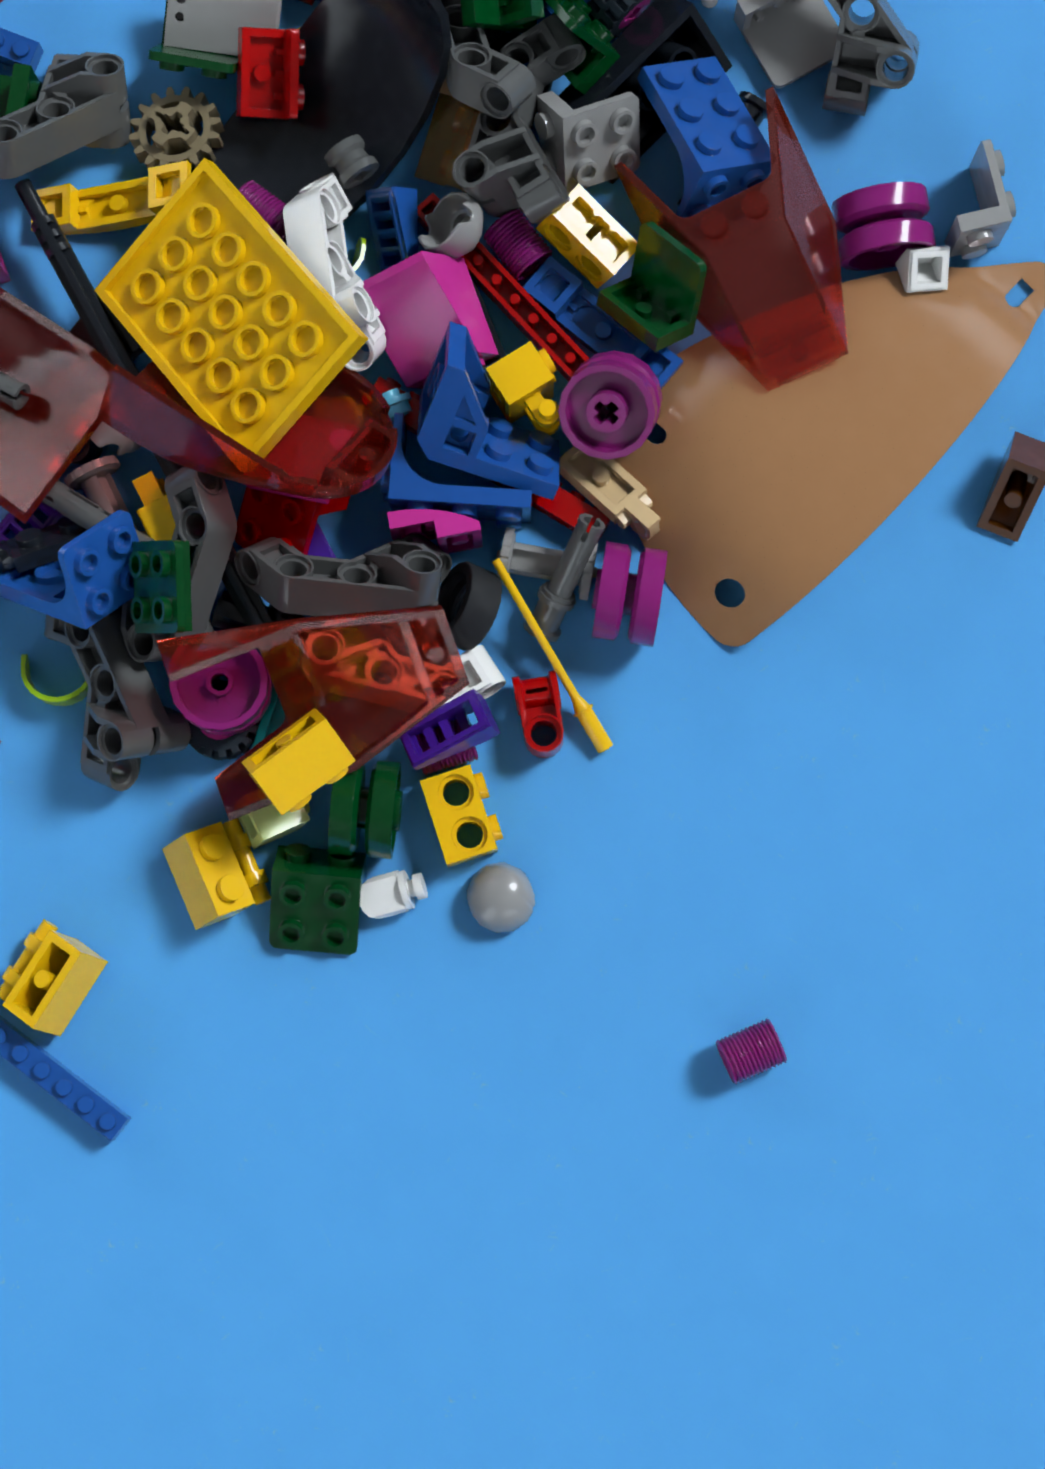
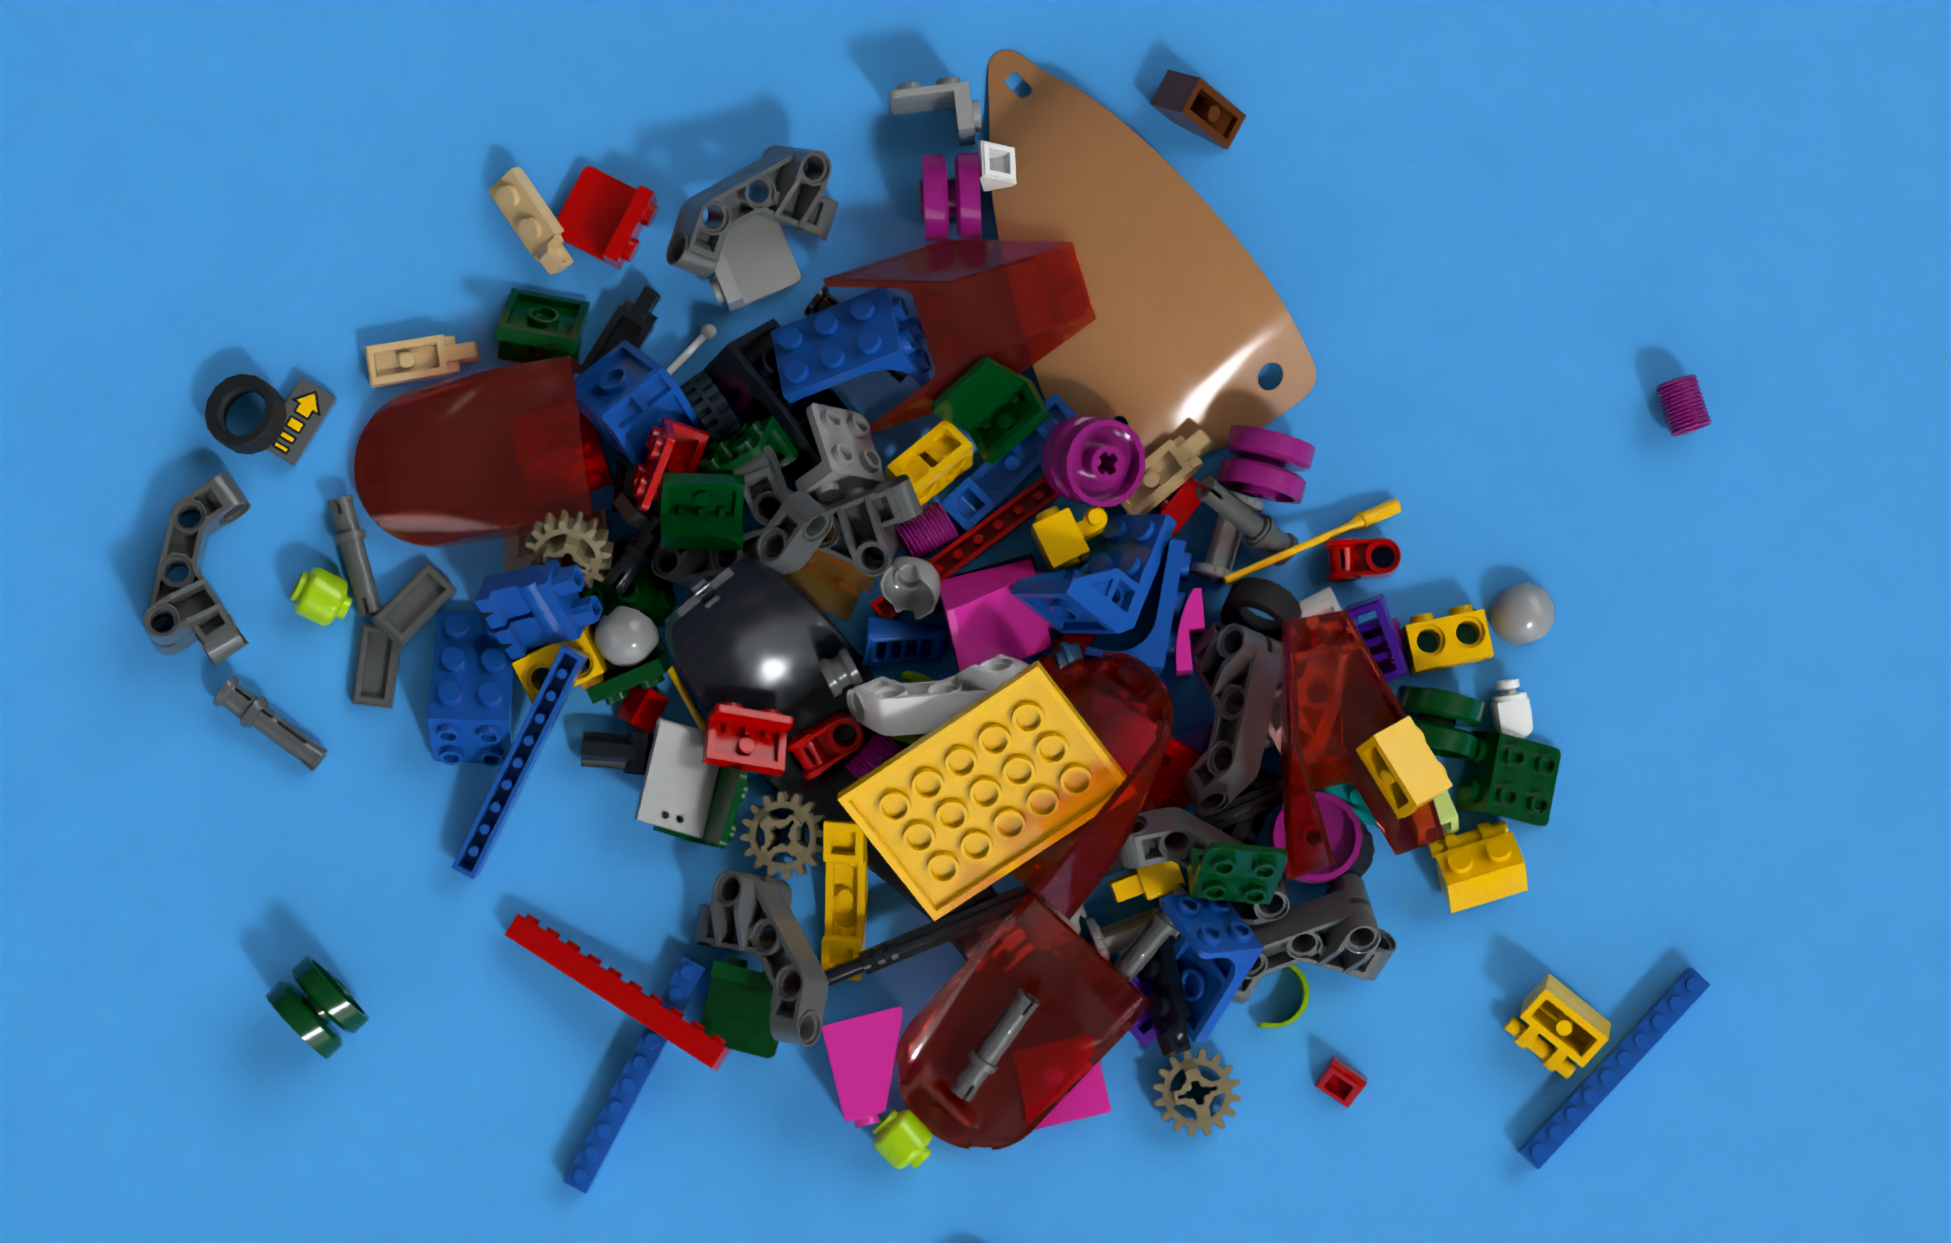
camera: 90 degrees left, 0 degrees up
none -> red piece [786,711,863,780]

